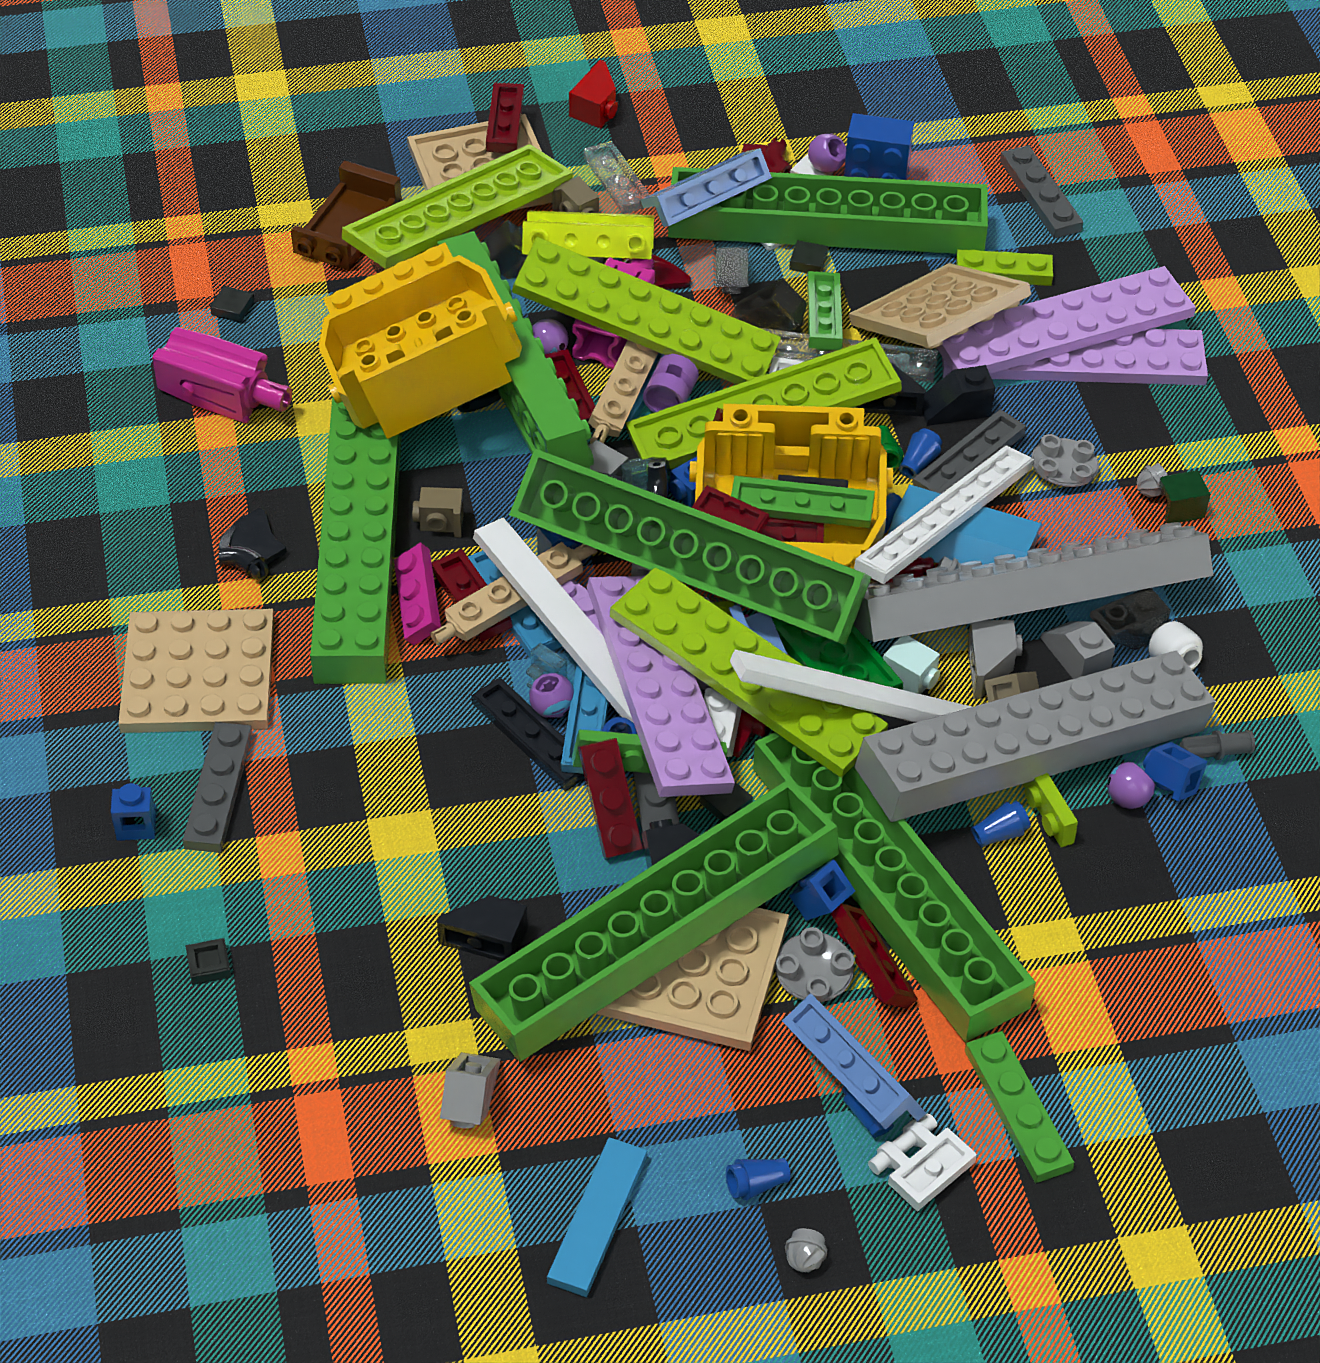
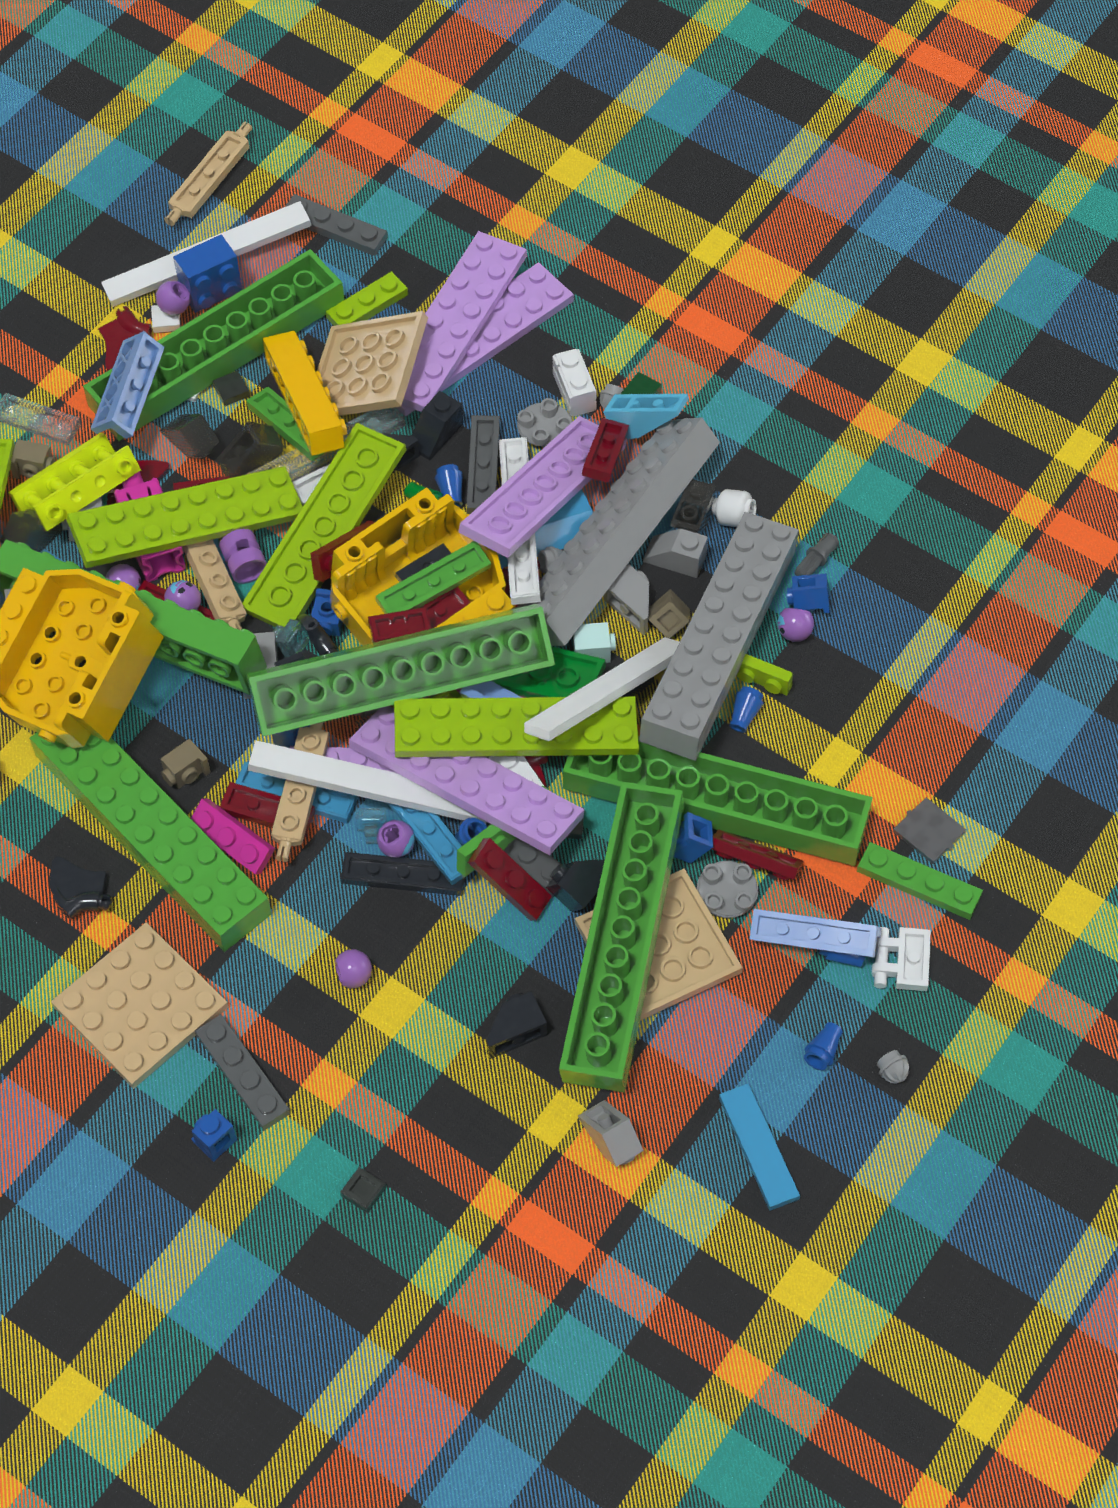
camera: 40 degrees left, 10 degrees up
none -> white tile [101,201,311,307]
none -> tan plate [164,122,252,226]
none -> medium lavender piece [164,580,201,611]
none -> yellow brick [263,331,347,456]
none -> medium lavender piece [335,949,372,989]
none -> lavender plate [459,416,627,558]
none -> white brick [553,349,596,417]
none -> dark red plate [582,418,629,483]
none -> medium azure slope [603,394,689,439]
none -> flat silver piece [893,797,966,864]

